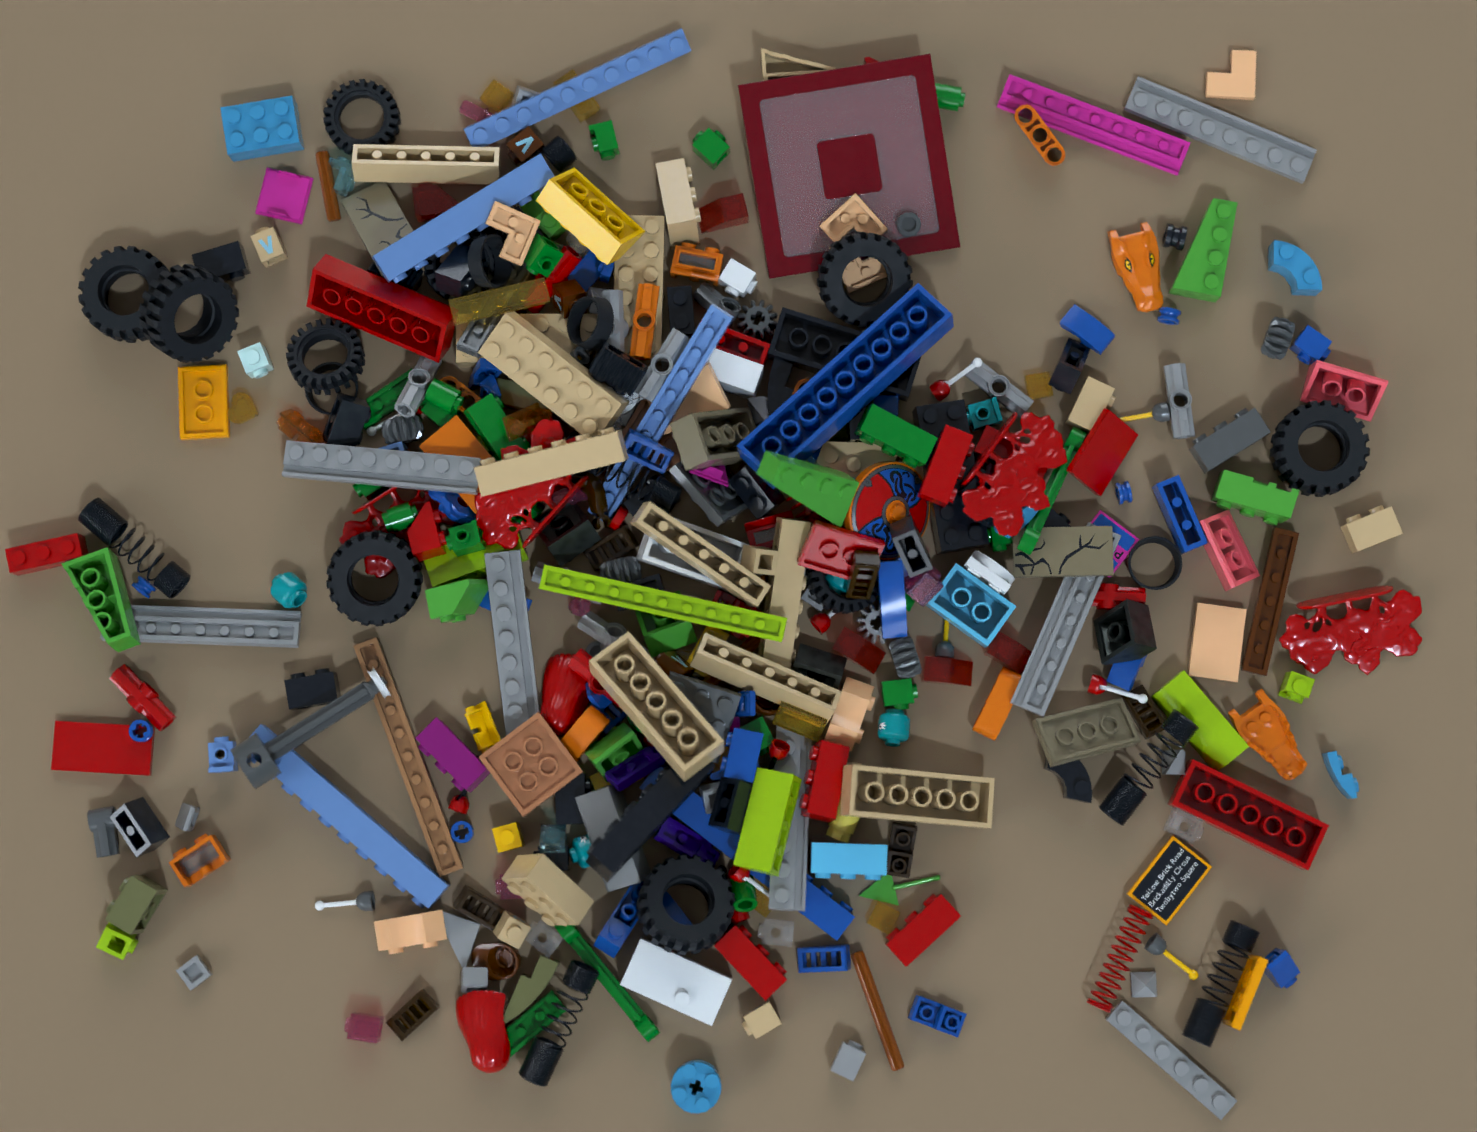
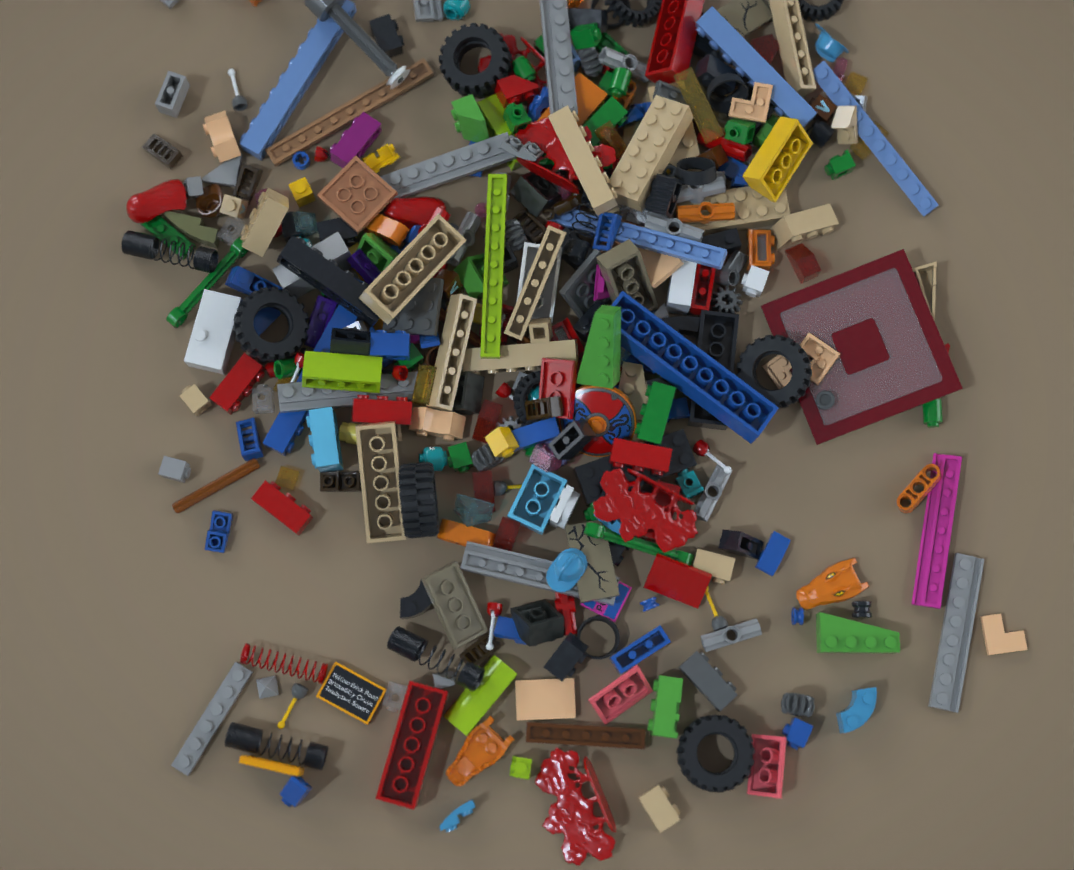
camera: 75 degrees right, 5 degrees down
clear pink brick [344,1012,384,1044] -> none
dark azure brick [671,1059,722,1113] -> none
green brick [692,127,730,170] -> none
bright green piece [859,875,941,906] -> none
clear yellow tile [1024,372,1053,400] -> none
none -> light grey brick [155,71,190,118]
none -> black tyre [399,462,439,538]
none -> clear light blue slope [453,493,495,527]
none -> yellow brick [485,427,520,458]
none -> light grey slope [500,135,544,161]
none -> black brick [544,632,589,681]
none -> dark azure piece [546,548,587,592]
none -> green brick [570,23,601,50]
none -> dark azure piece [815,24,849,63]
none -> tan slope [831,106,858,144]

